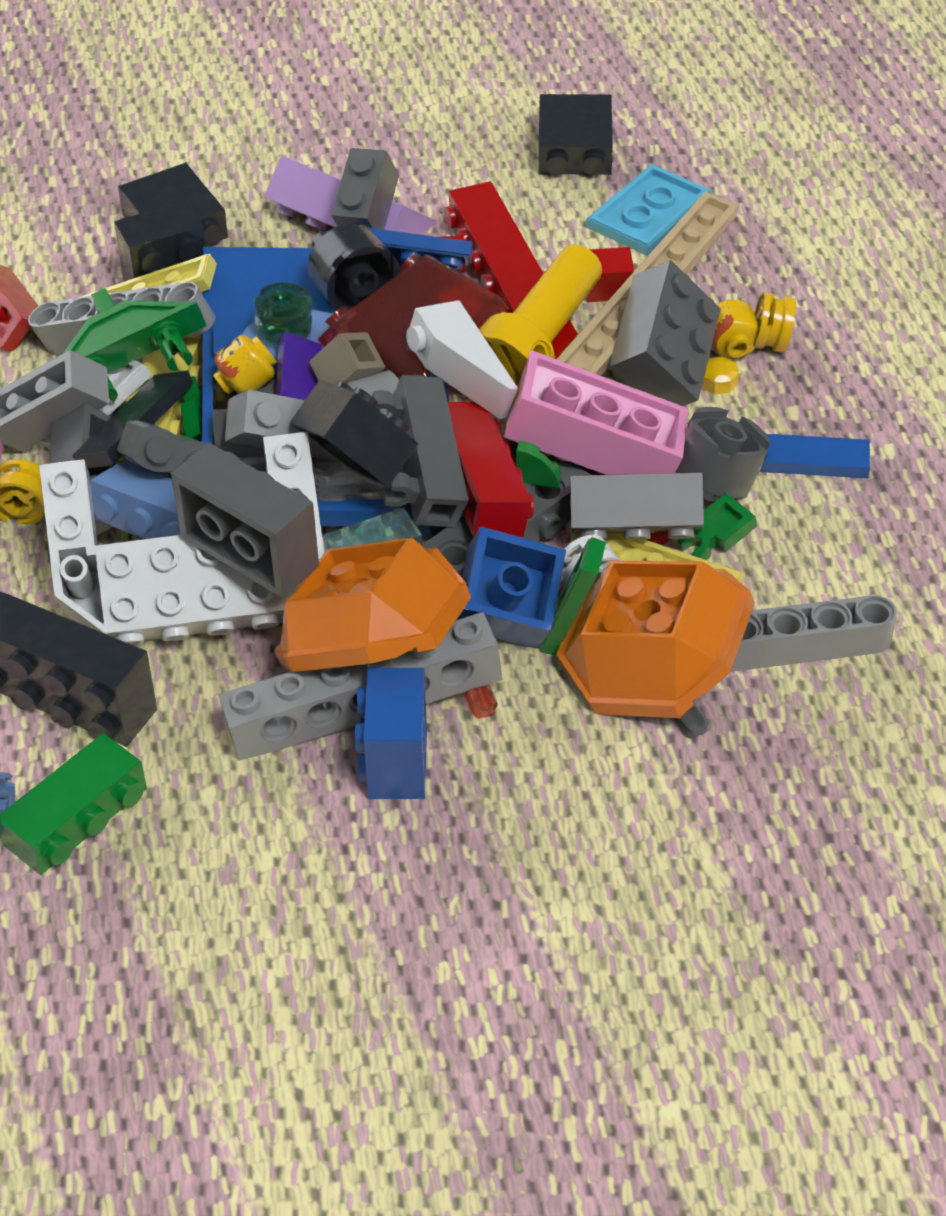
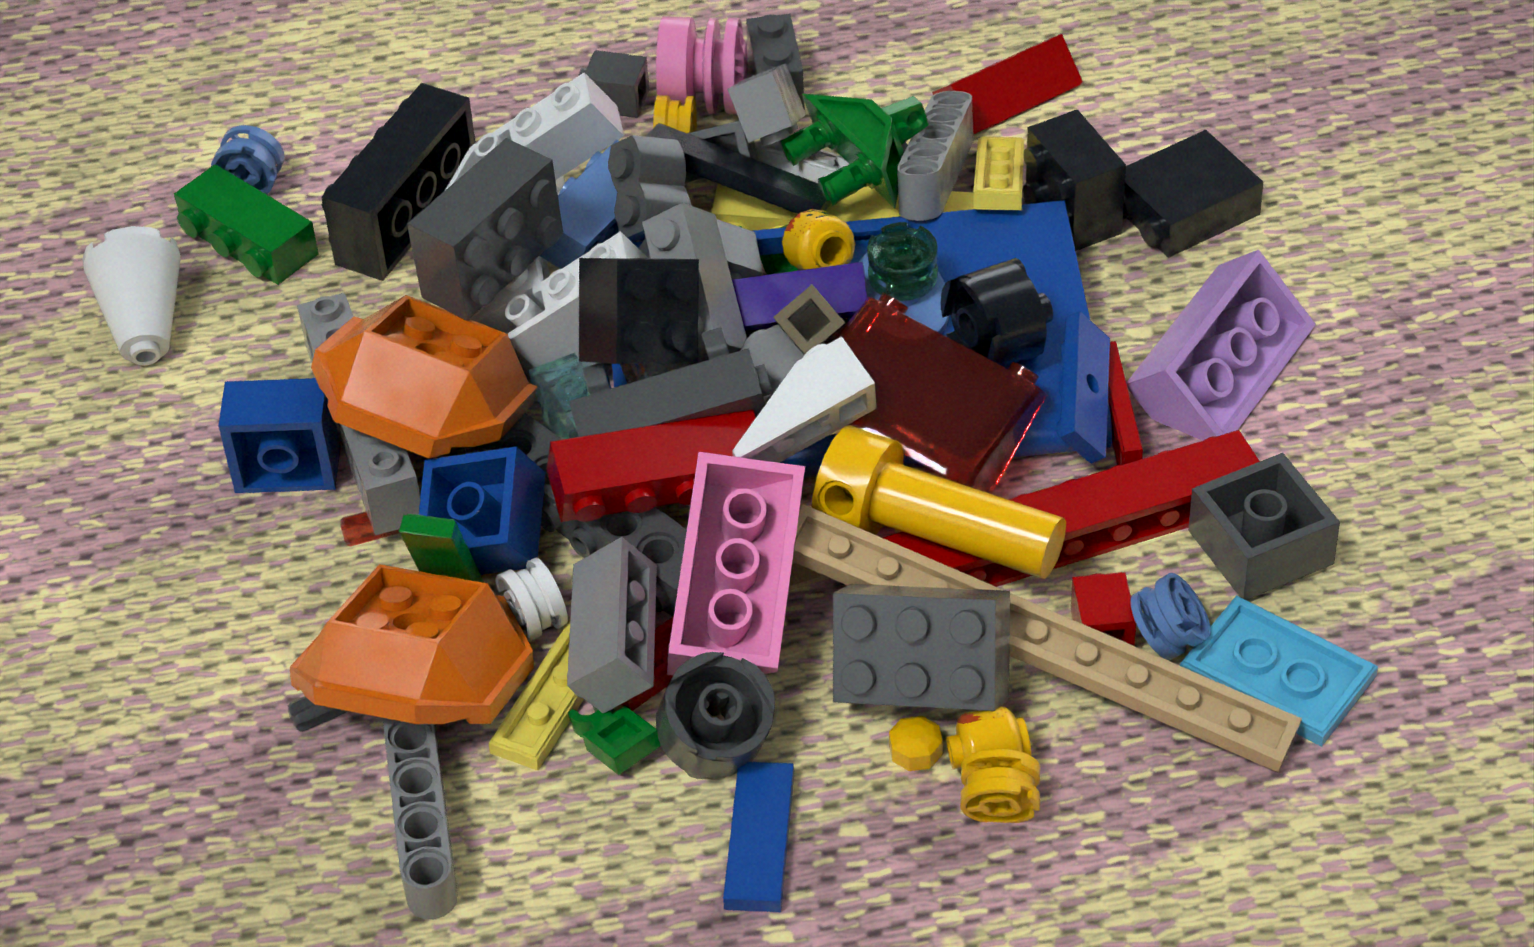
camera: 90 degrees right, 0 degrees up
dark grey brick [331,148,399,230] -> none
green tile [516,440,562,488] -> none
black brick [538,94,613,175] -> none
none -> white cone [82,226,181,365]
none -> medium blue wheel [1130,573,1211,660]
none -> dark grey brick [1188,453,1340,600]

